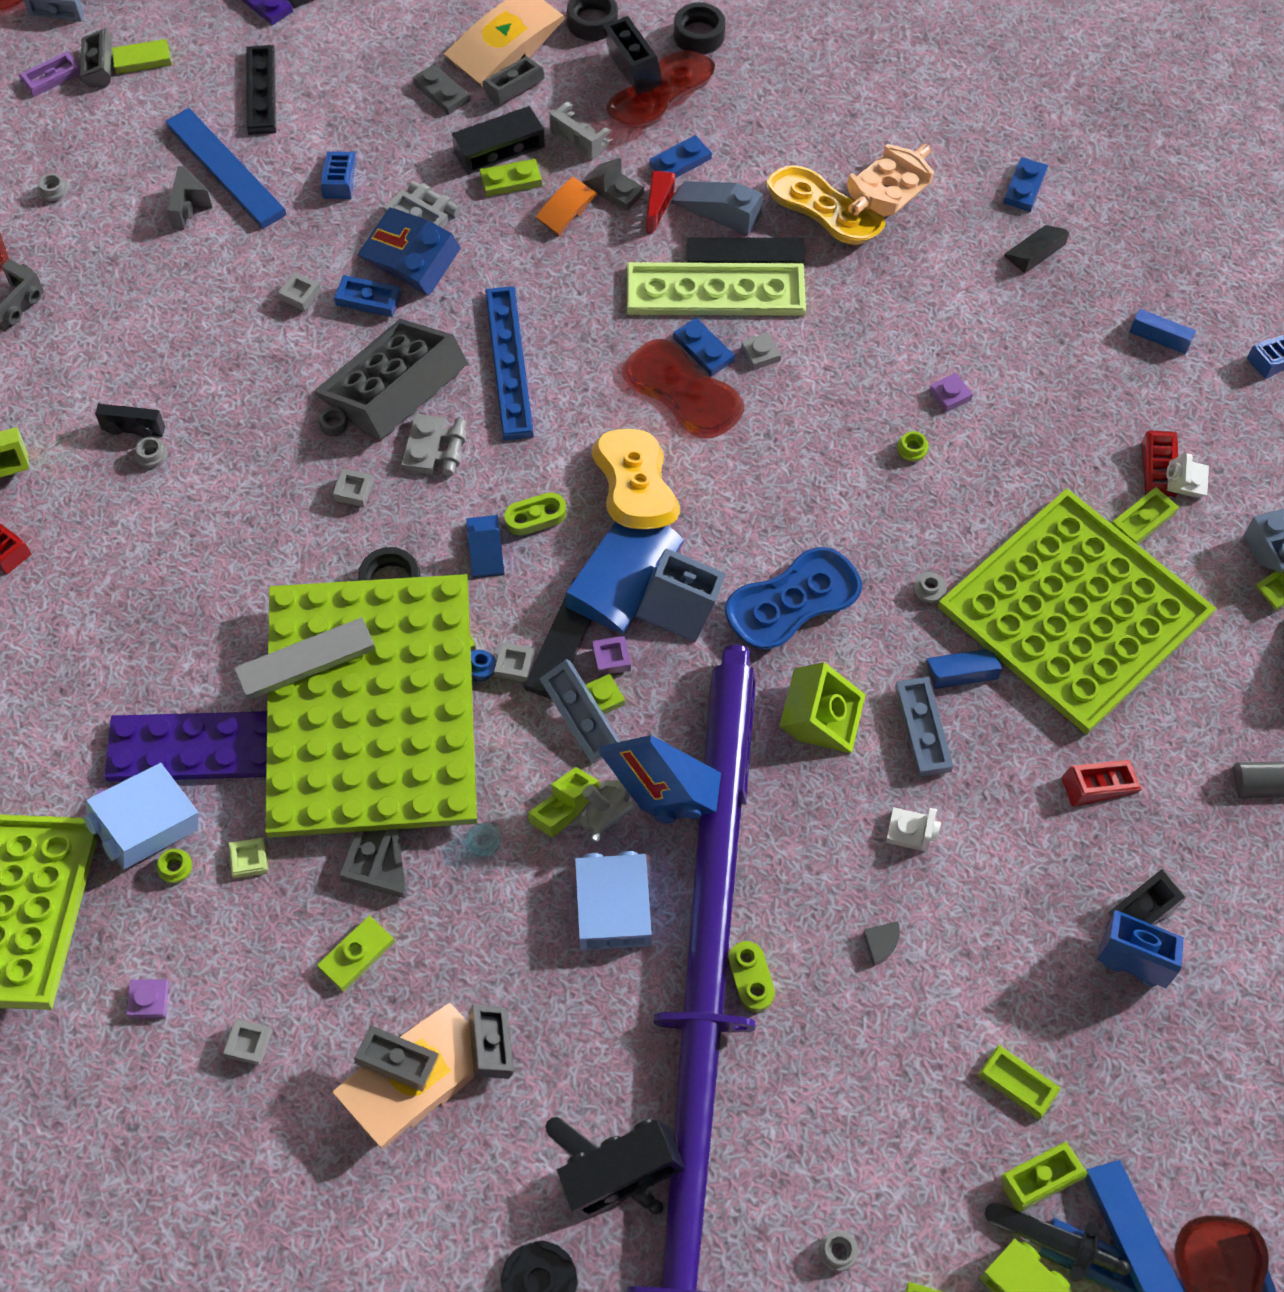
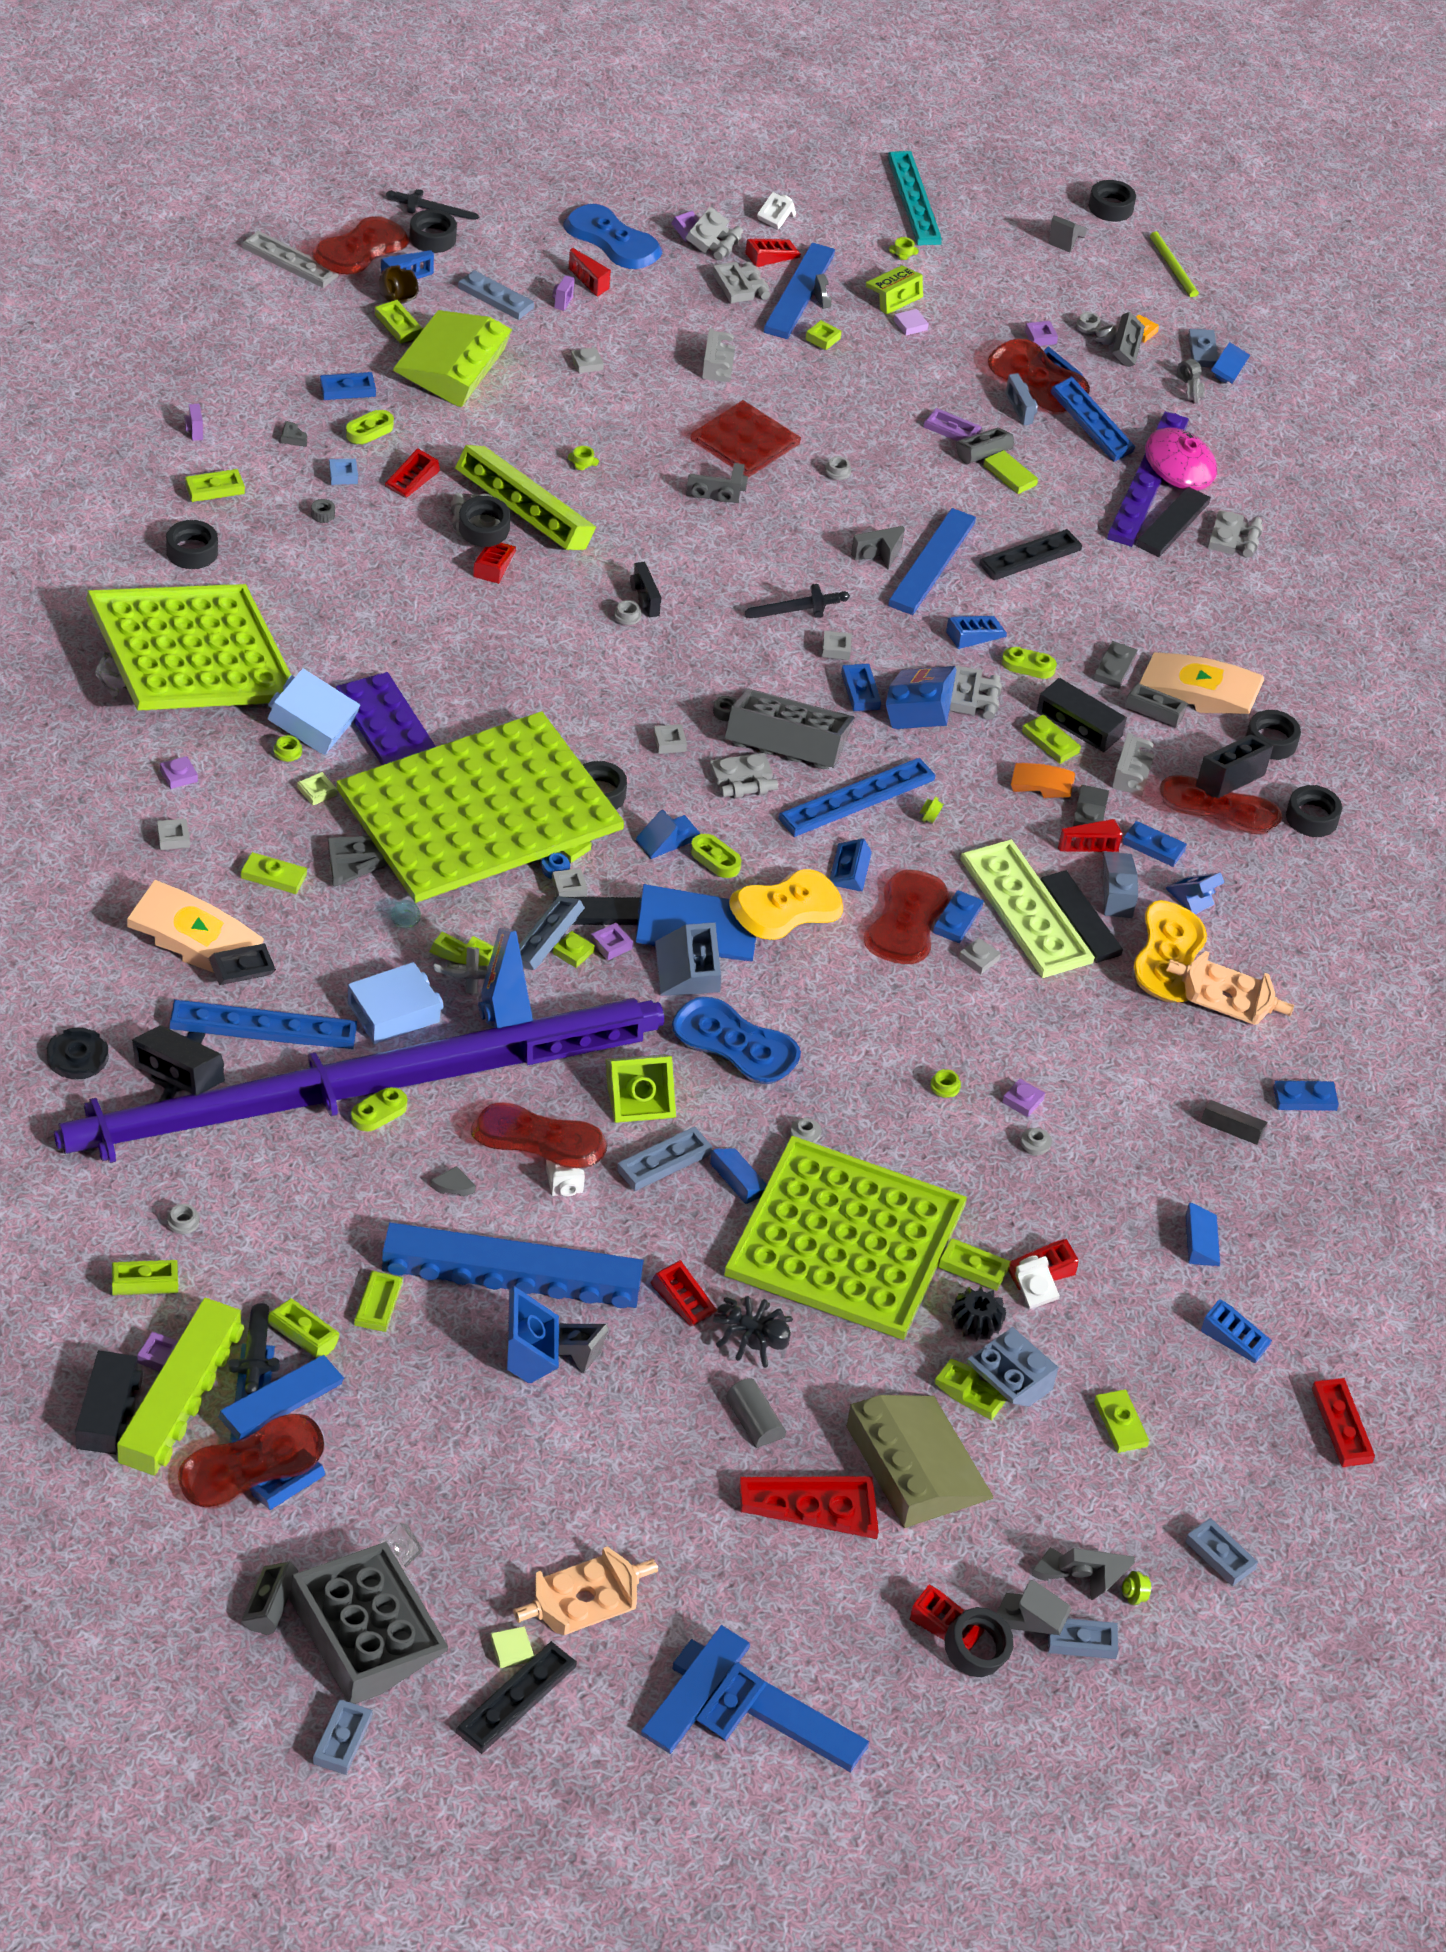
camera: 60 degrees right, 15 degrees down
light grey tile [234,617,376,700] -> none
dark grey plate [354,1025,439,1092] -> none
none -> blue tile [170,999,357,1049]
none -> blue brick [382,1222,644,1308]
none -> clear red plate [471,1102,608,1168]
none -> black animal [712,1296,793,1368]
none -> black sword [744,584,850,618]
none -> blue slope [829,838,872,891]
none -> lime plate [919,796,944,824]
none -> black gear [951,1286,1006,1341]
none -> lime plate [1002,647,1057,679]
none -> light grey plate [1021,1128,1052,1156]
none -> blue slope [1166,872,1225,914]

